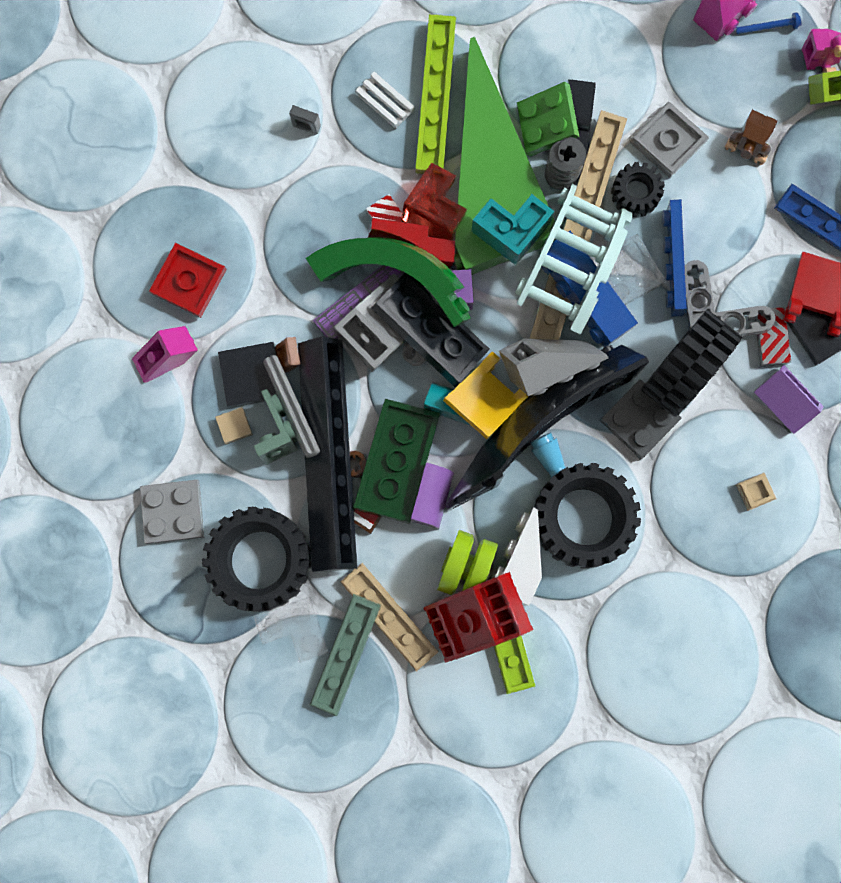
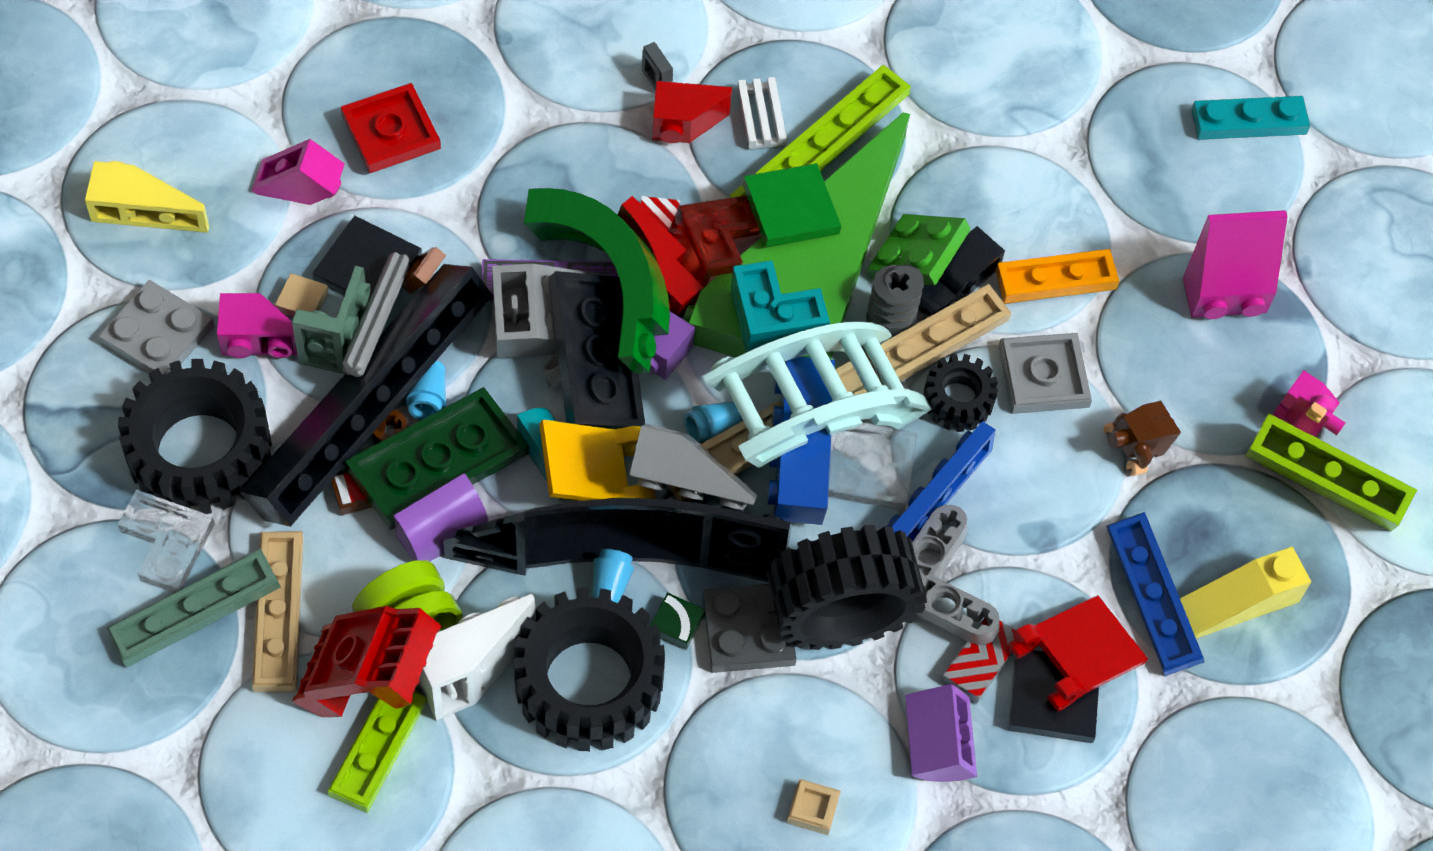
camera: 30 degrees right, 20 degrees down
blue piece [736,12,802,34] -> none
none -> light yellow slope [85,161,209,233]
none -> dark pink slope [217,293,298,358]
none -> medium azure cone [406,361,446,420]
none -> dark green tile [649,592,705,650]
none -> red slope [652,81,732,144]
none -> medium azure cone [684,402,743,443]
none -> green tile [742,163,842,247]
none -> light orange plate [995,249,1120,304]

